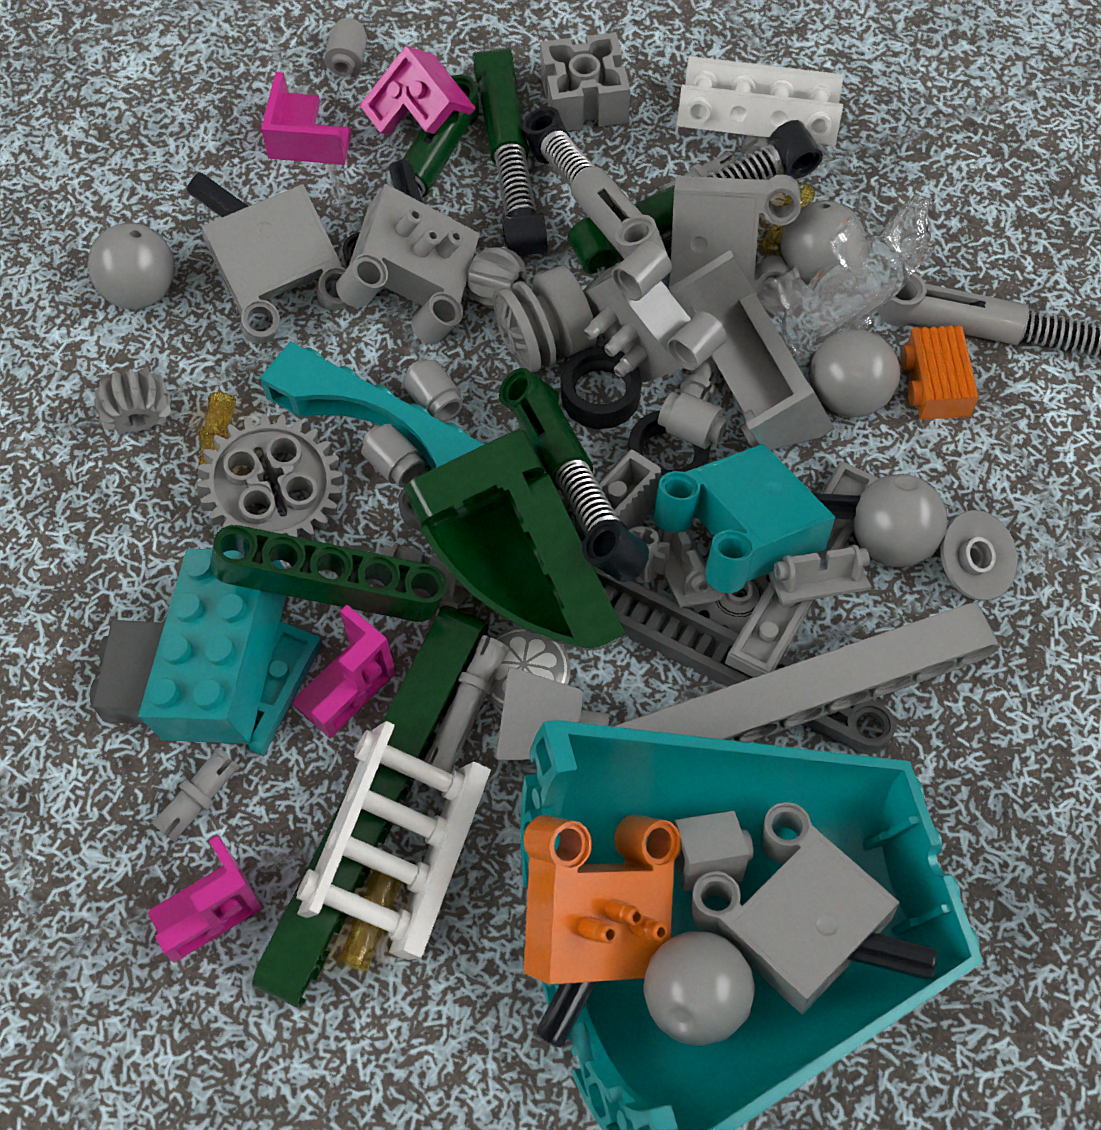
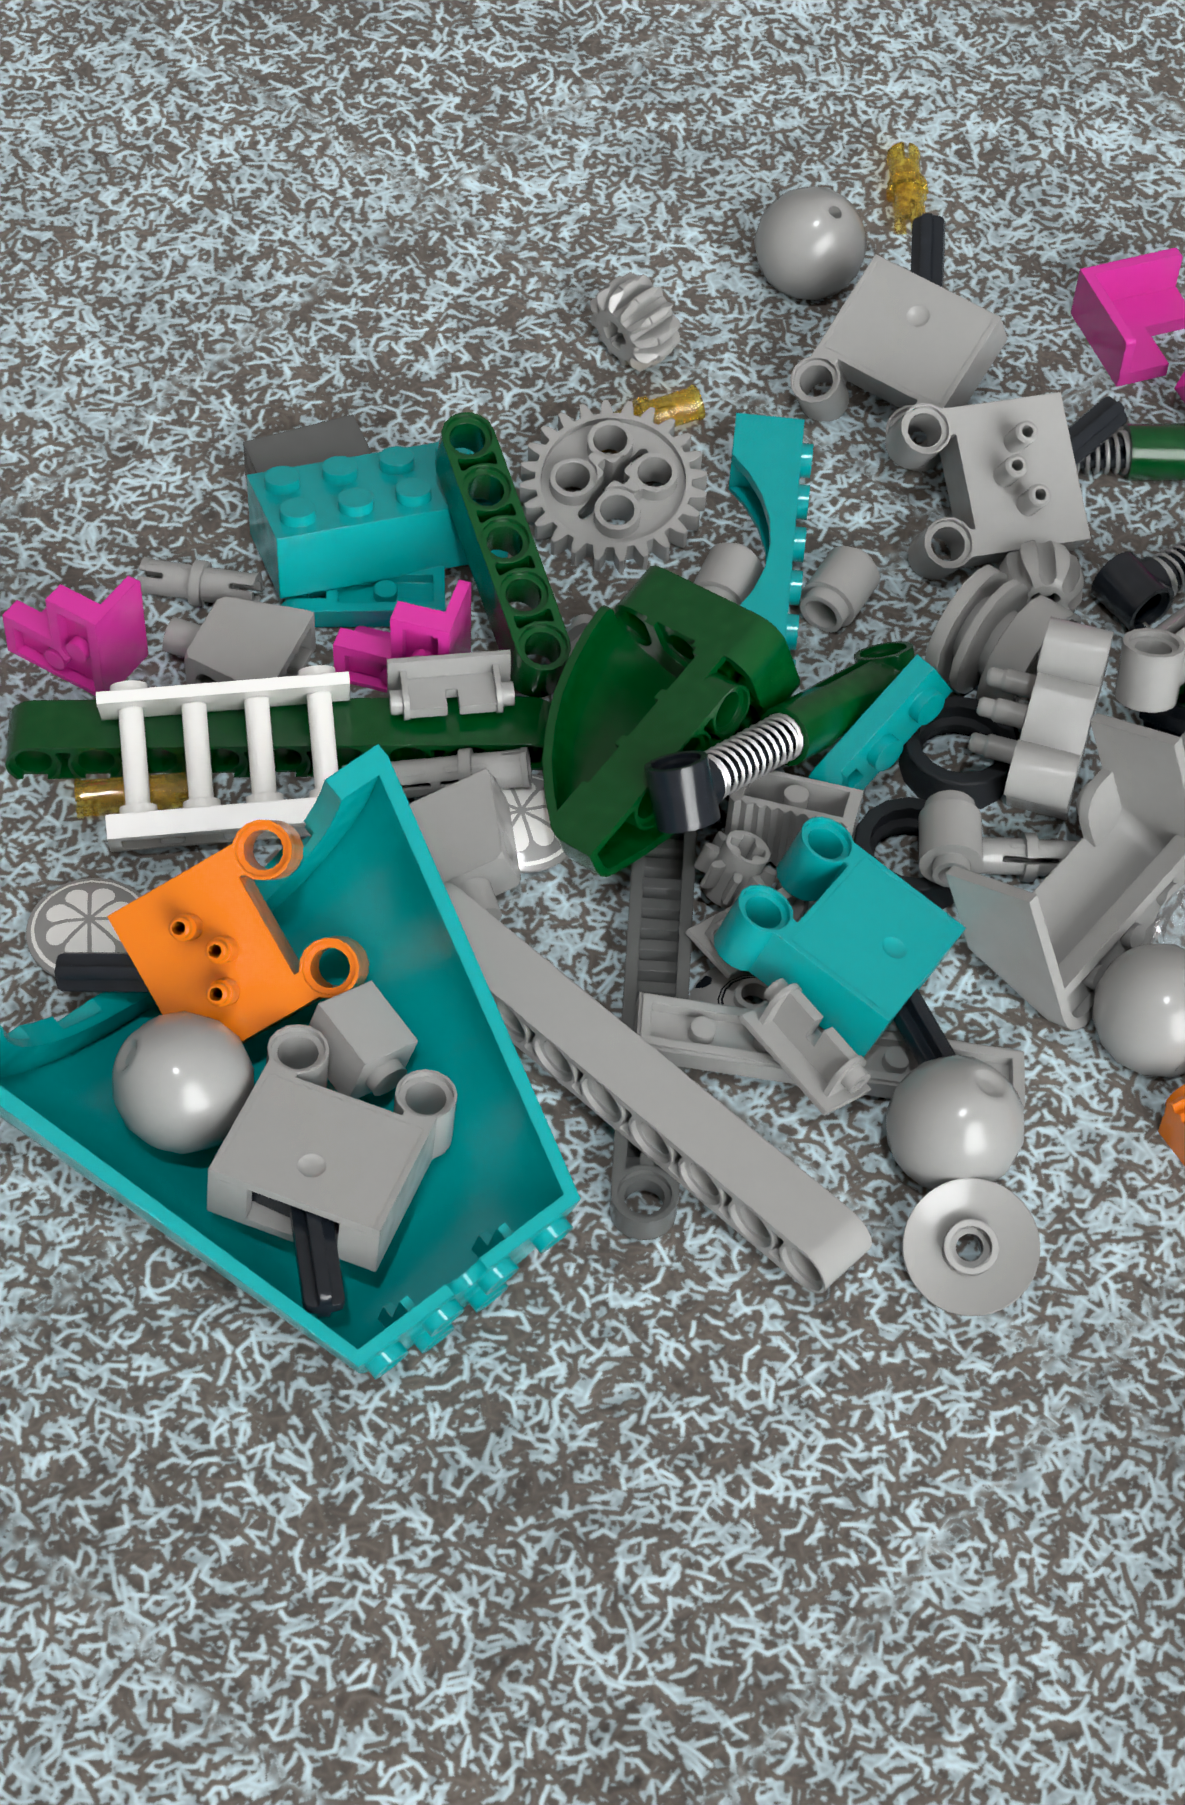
camera: 60 degrees right, 10 degrees down
none -> dish [26,878,142,977]
none -> light grey torso [163,596,316,684]
none -> light grey hinge [387,649,515,720]
none -> teal plate [808,654,952,805]
none -> clear yellow pin [886,142,929,234]

